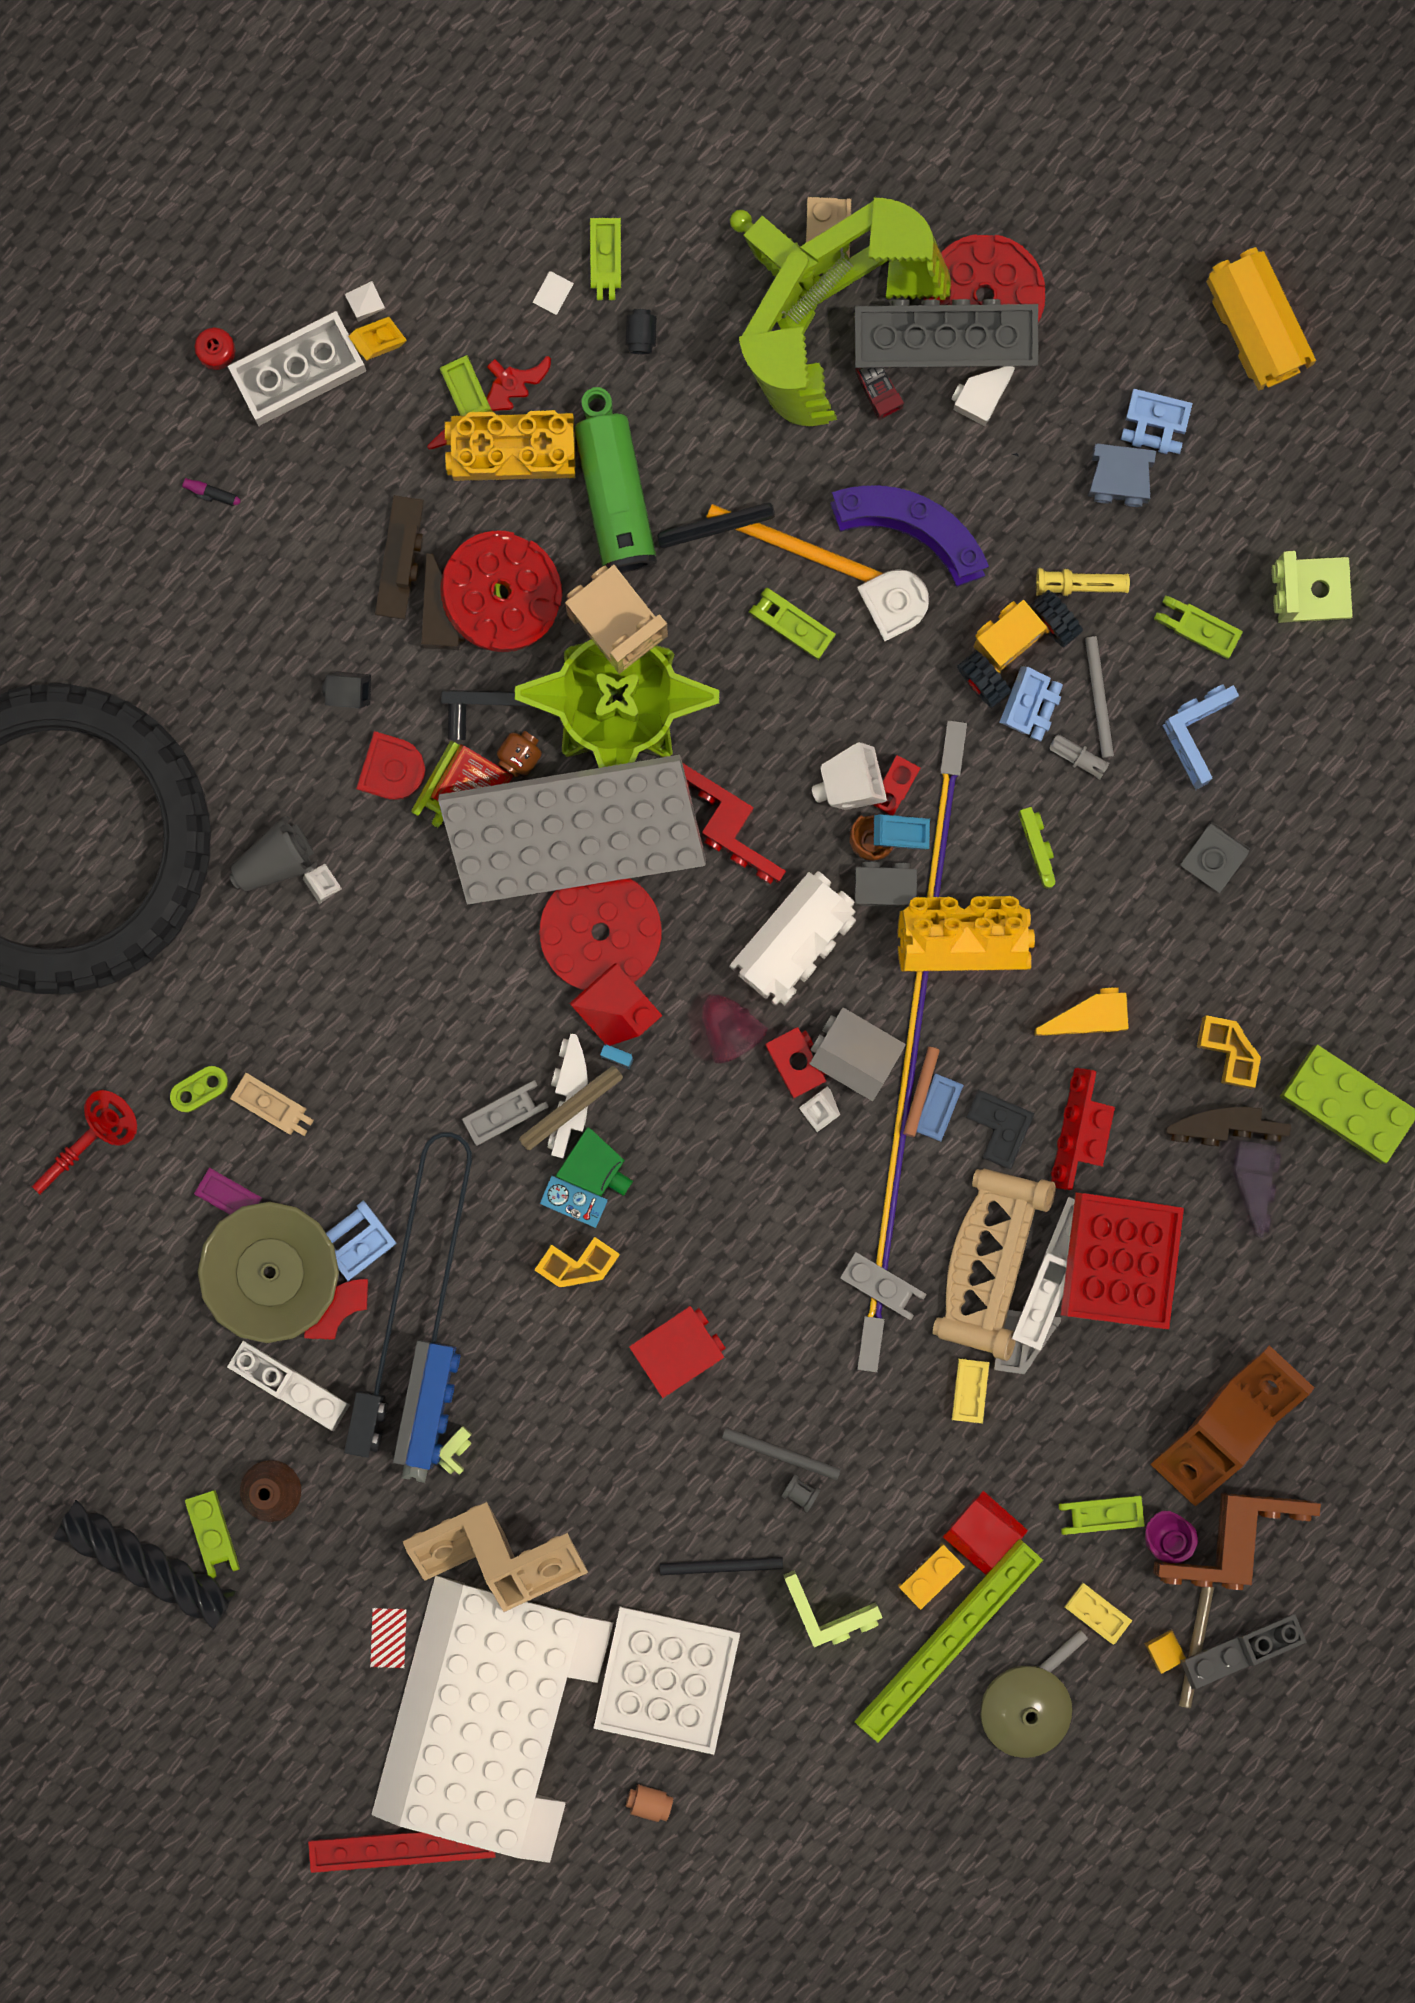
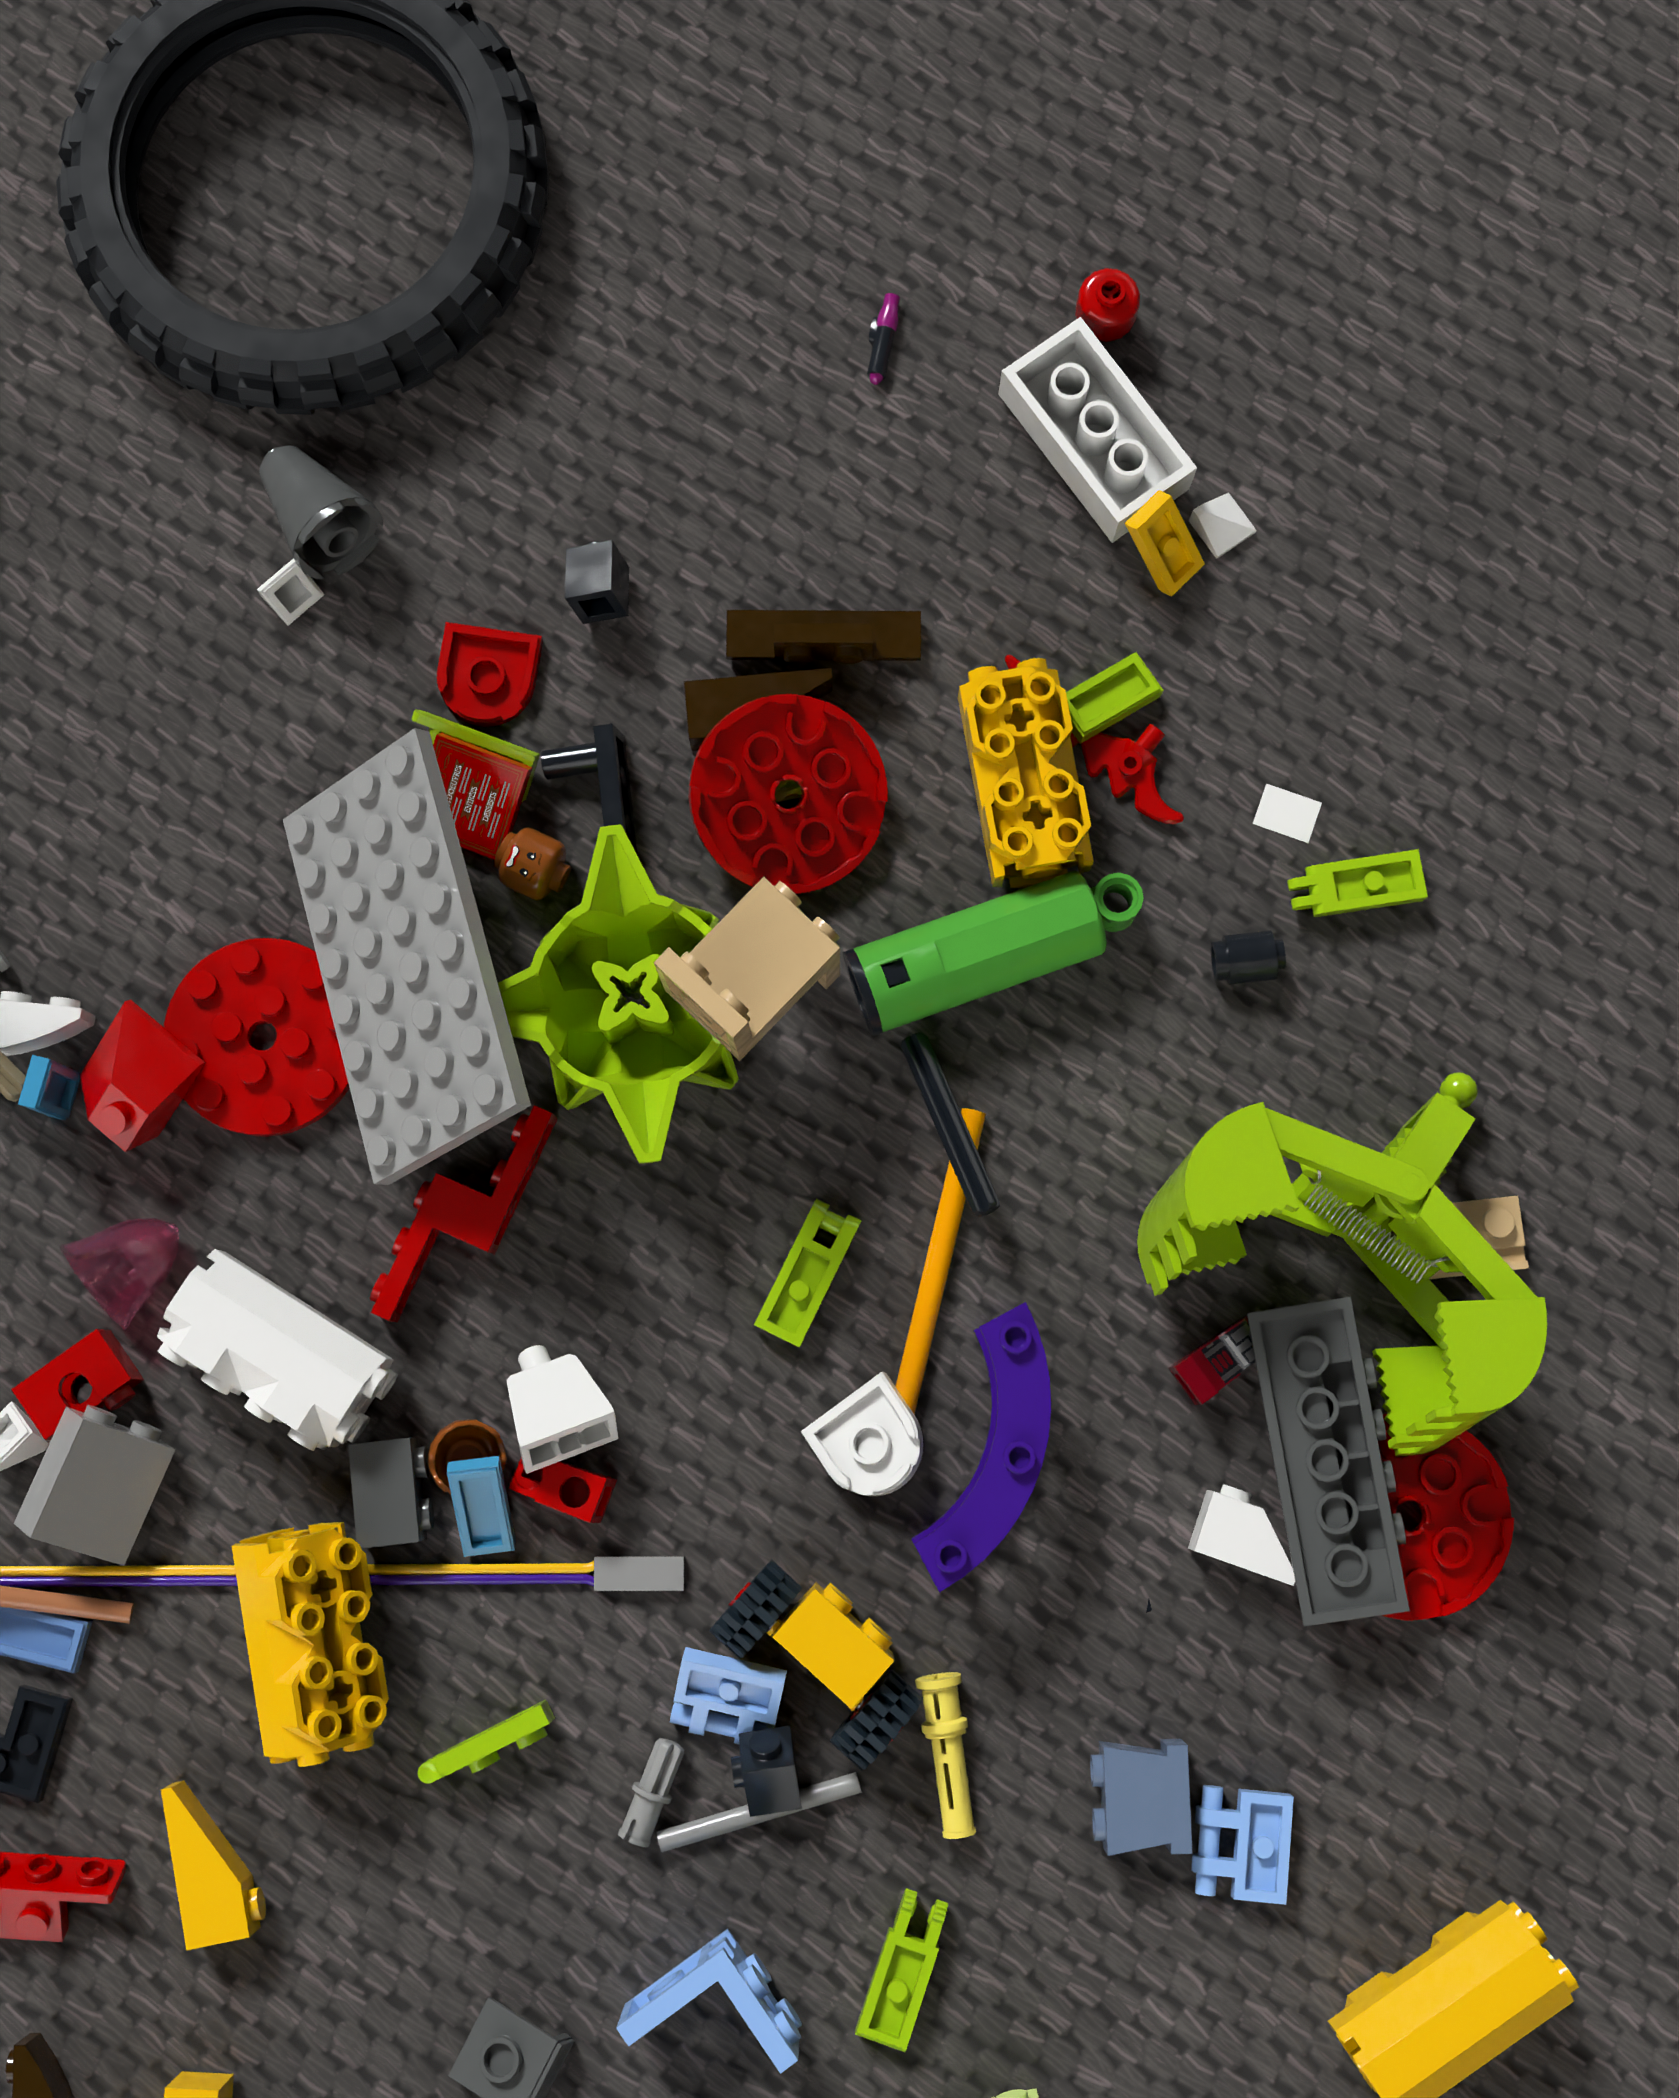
camera: 85 degrees right, 5 degrees down
none -> black brick [731,1726,802,1817]

